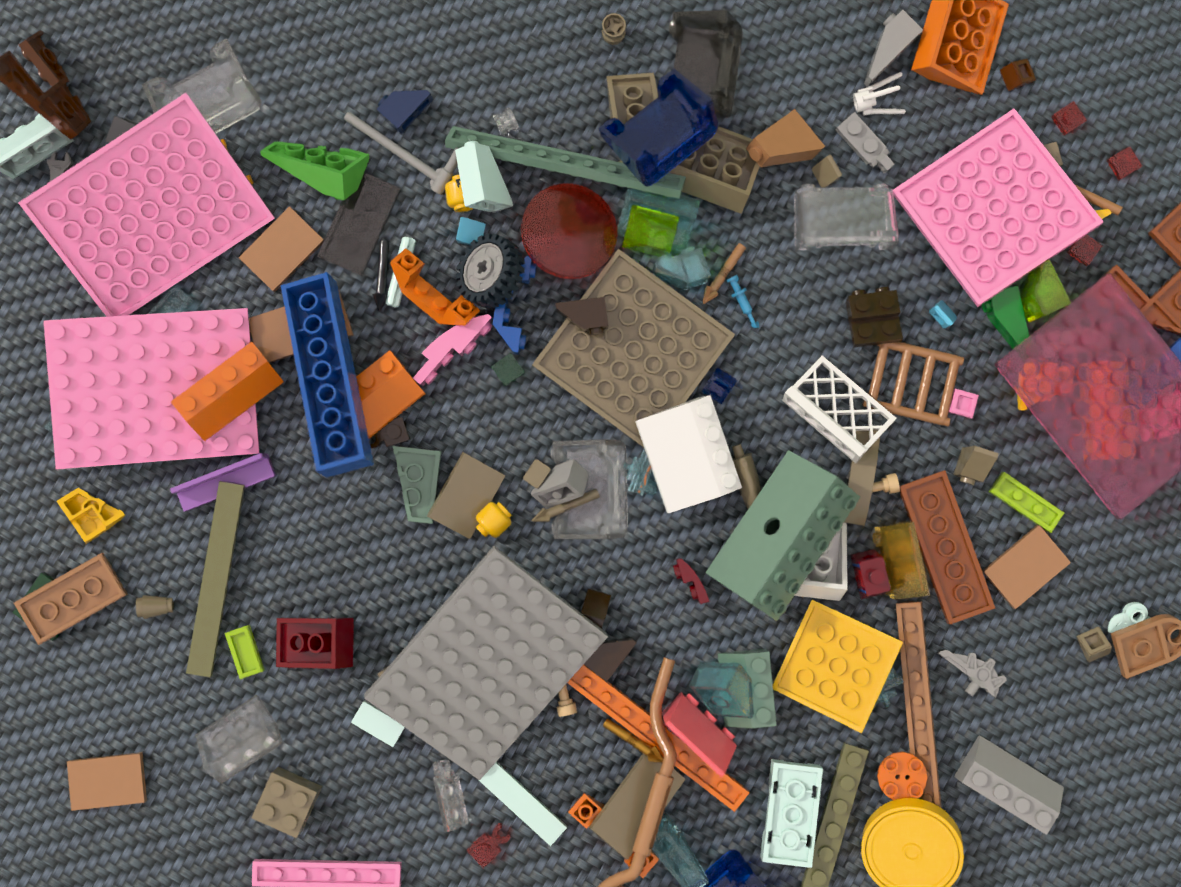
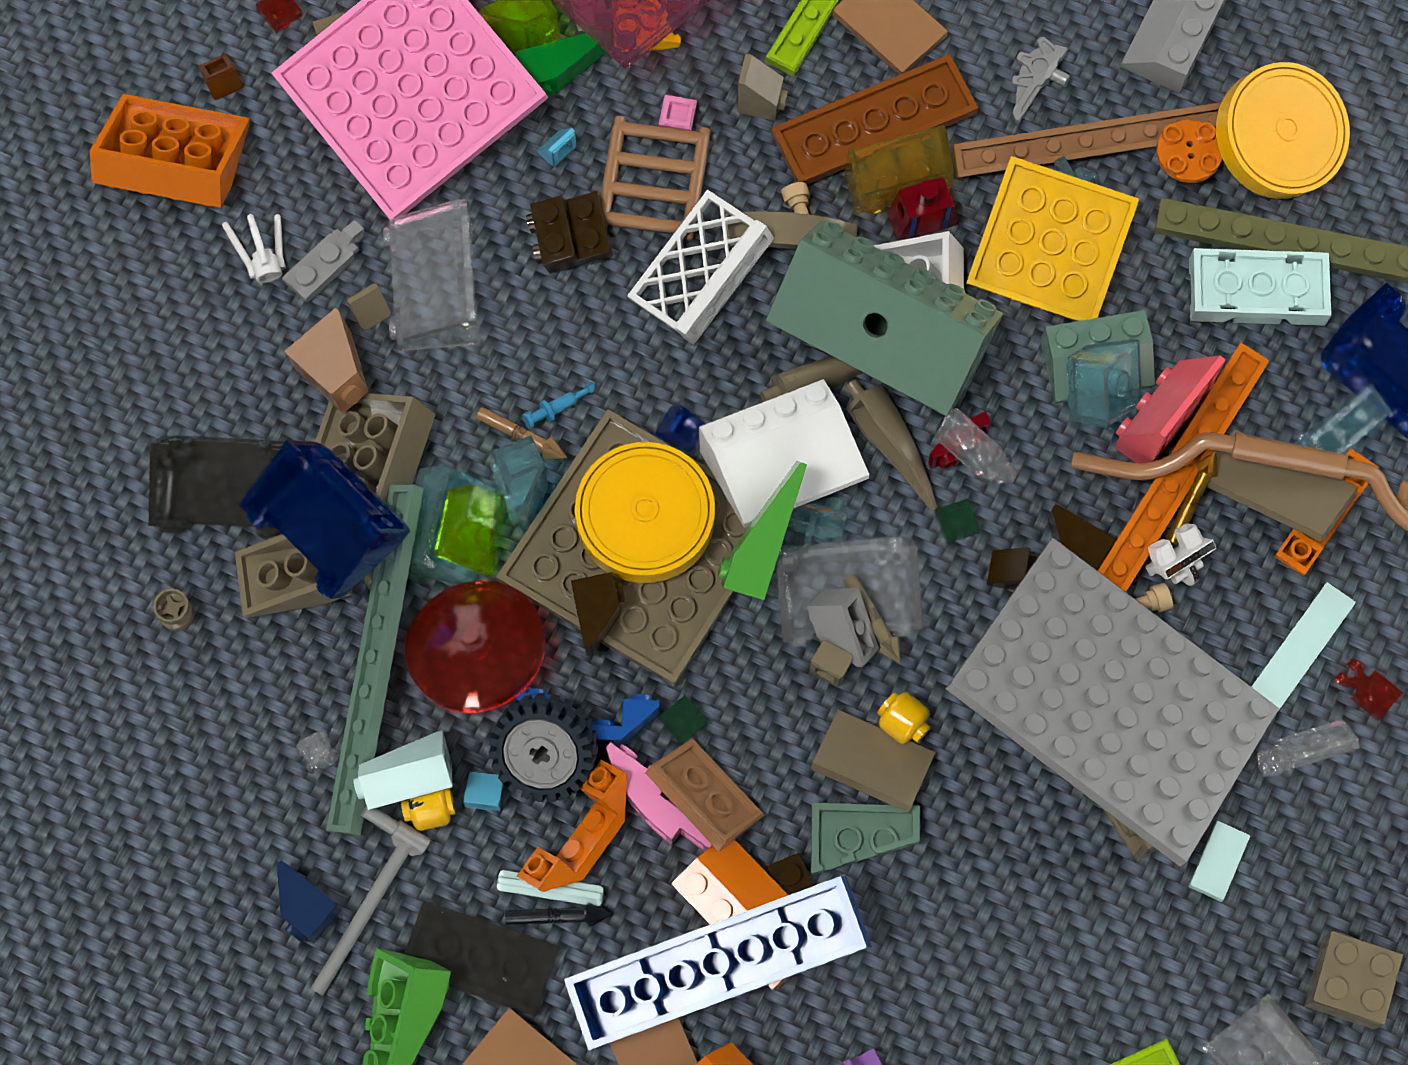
camera: 95 degrees left, 15 degrees down
dark red slope [276,618,354,669] -> none
light grey slope [864,10,923,87] -> none
none -> yellow brick [575,442,715,583]
none -> medium nougat tile [645,738,765,851]
none -> bright green wedge [717,461,807,600]
none -> dark tan piece [846,379,937,512]
none -> clear hinge [935,408,1018,484]
none -> clear green tile [935,499,980,544]
none -> white hips [1145,523,1217,586]

